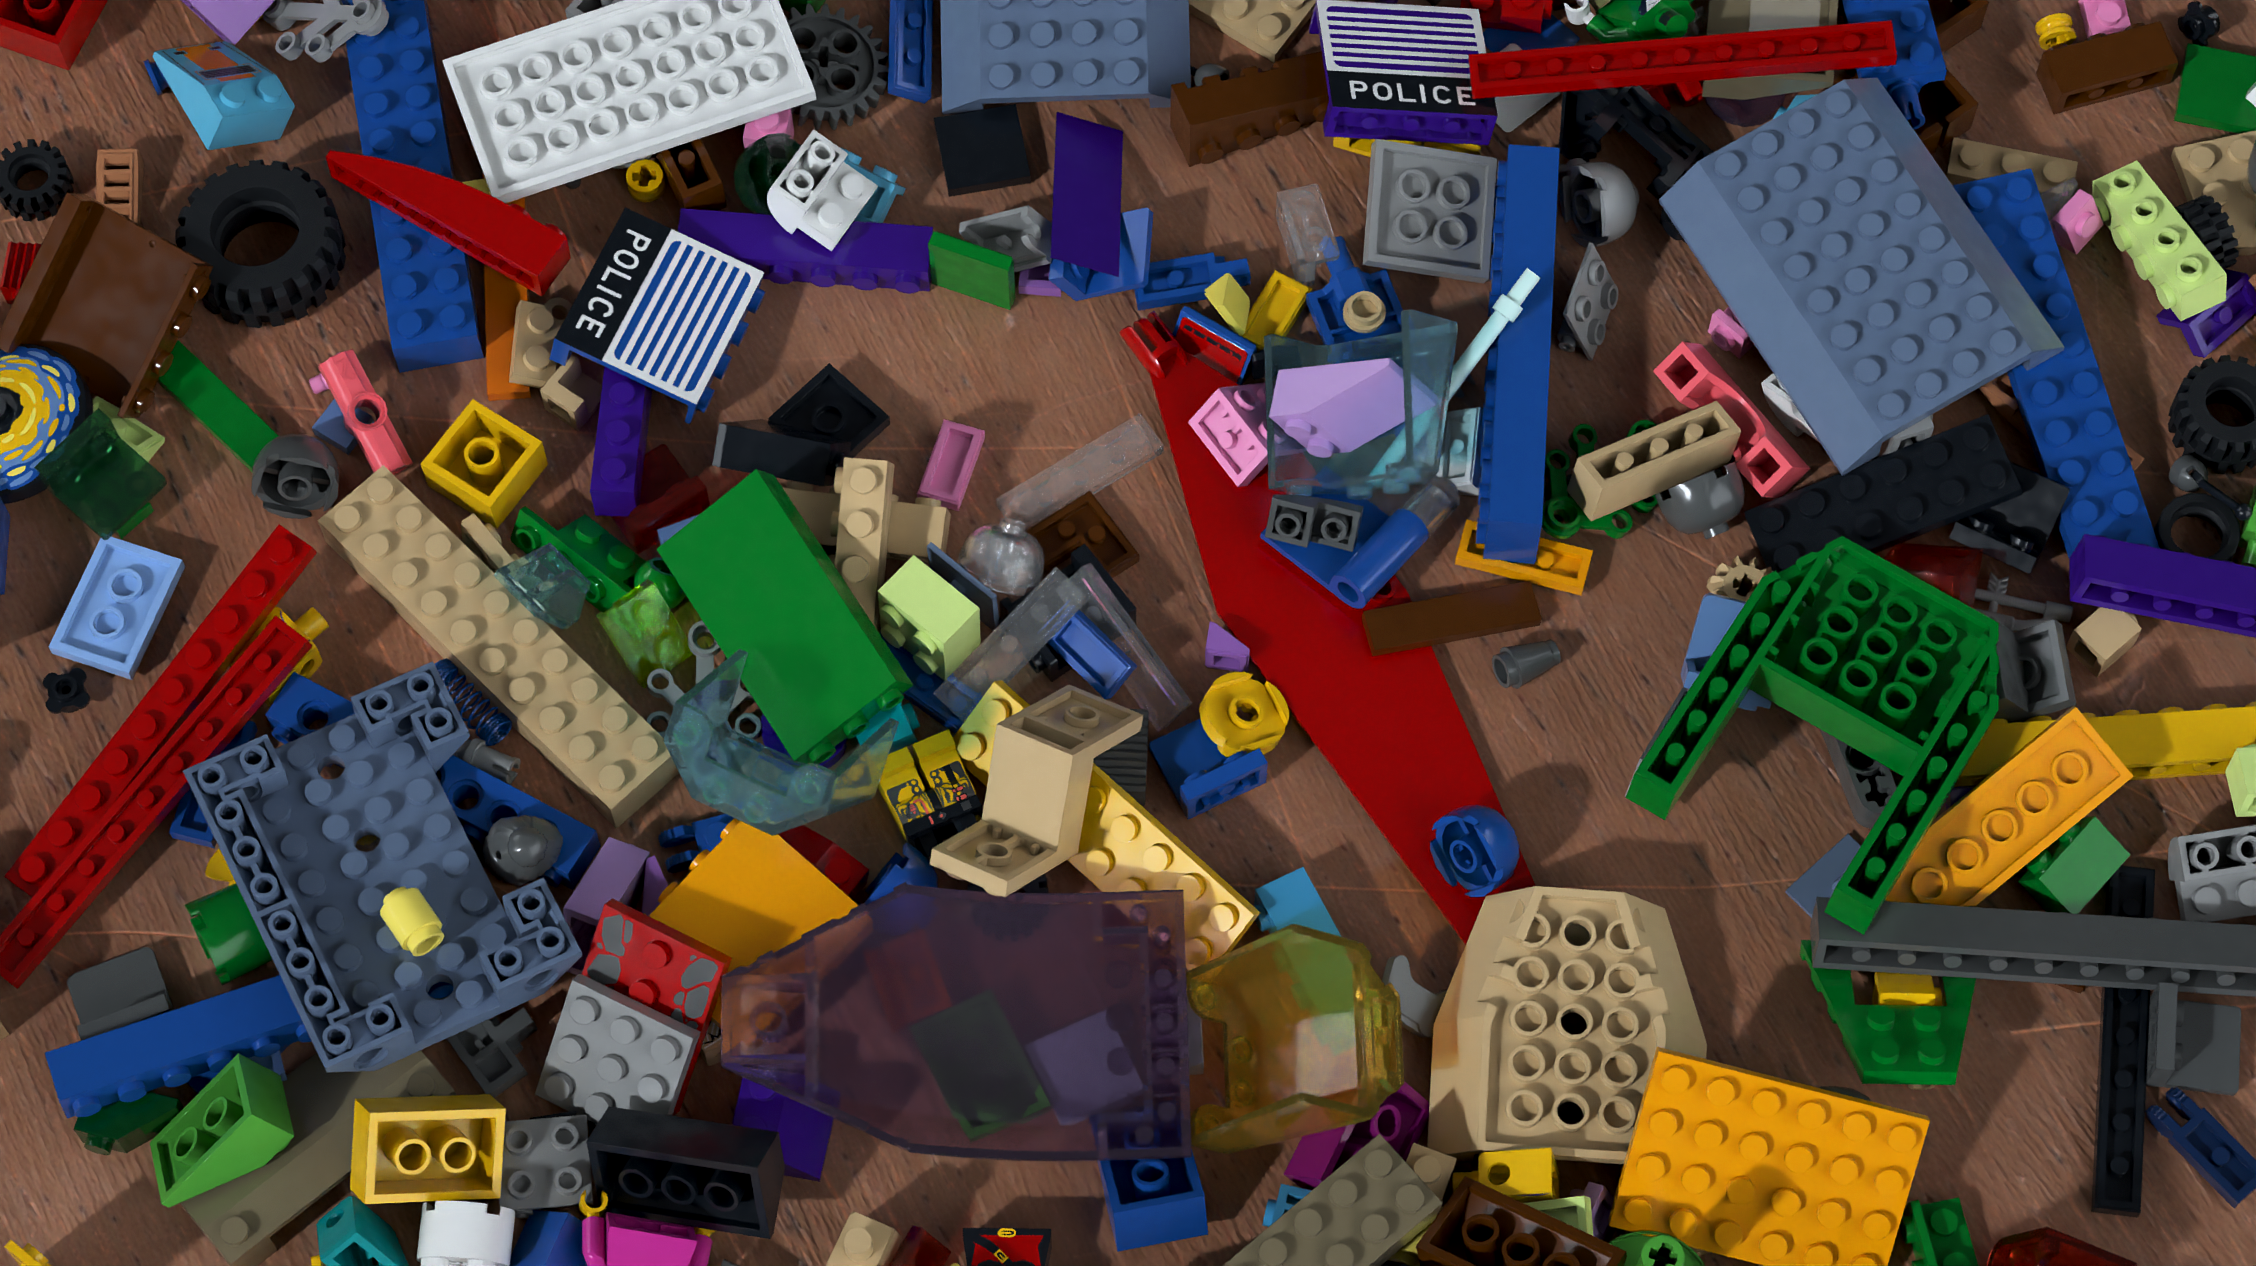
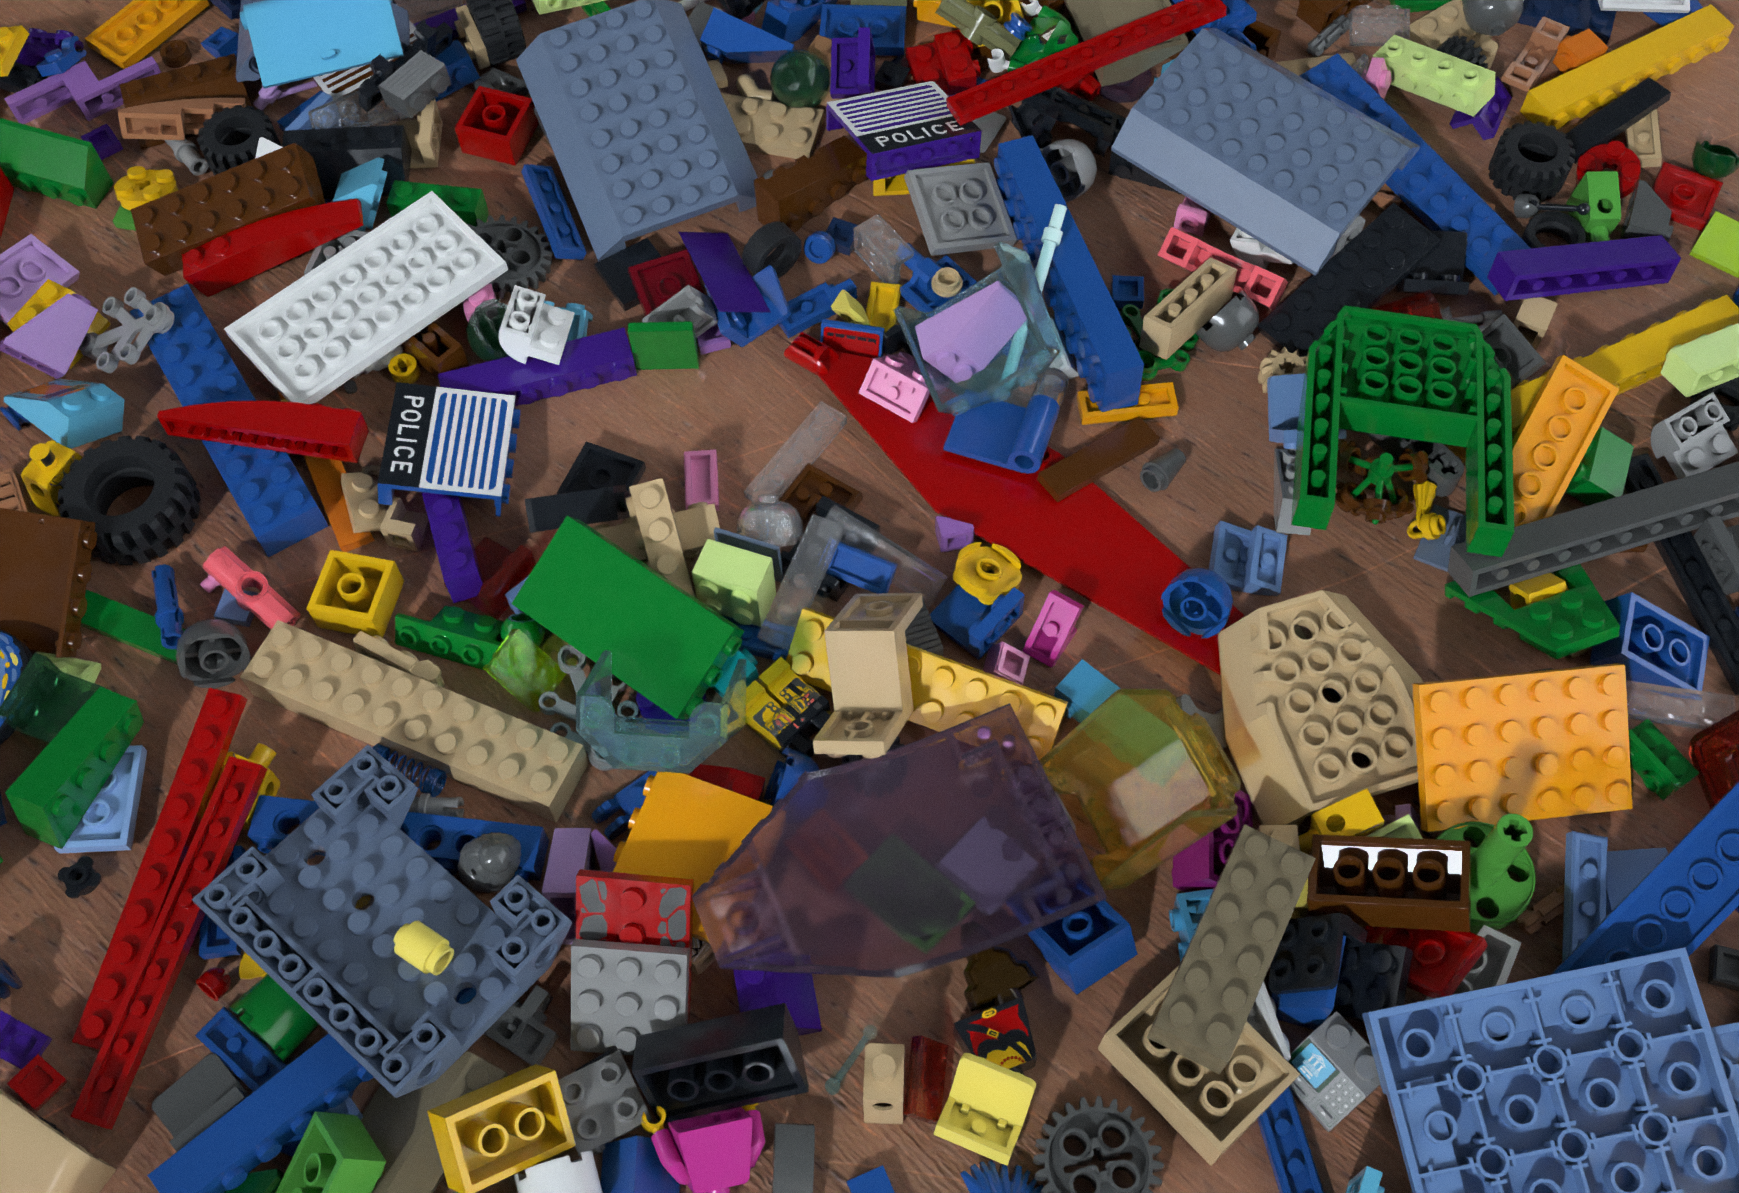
camera: 20 degrees left, 5 degrees down
clear light blue slope [493,543,591,629] -> none
dark grey slope [1265,494,1364,552] -> none
light grey hinge [1557,243,1618,361] -> none
none -> green wedge [5,687,144,849]
none -> yellow torso [21,440,83,517]
none -> blue pin [152,564,184,649]
none -> blue tile [195,1007,287,1092]
none -> red hinge [196,967,231,1001]
none -> dark red plate [628,249,704,316]
none -> black tyre [742,221,802,278]
none -> blue tile [803,231,836,264]
none -> clear light blue hinge [825,1025,878,1095]
none -> dark blue plate [826,217,862,256]
none -> dark brown rock [961,922,1038,1012]
none -> bright pink slope [983,641,1030,685]
none -> dark pink slope [1022,590,1084,668]
none -> blue plate [1111,275,1144,309]
none -> medium blue slope [1209,521,1288,596]
none -> dark grey axle [1306,15,1351,57]
none -> reddish brown plant [1335,440,1428,525]
none -> clear bracket [1346,5,1410,46]
none -> yellow piece [1407,480,1446,540]
none -> blue slope [1590,592,1710,700]
none -> clear plate [1626,680,1737,734]

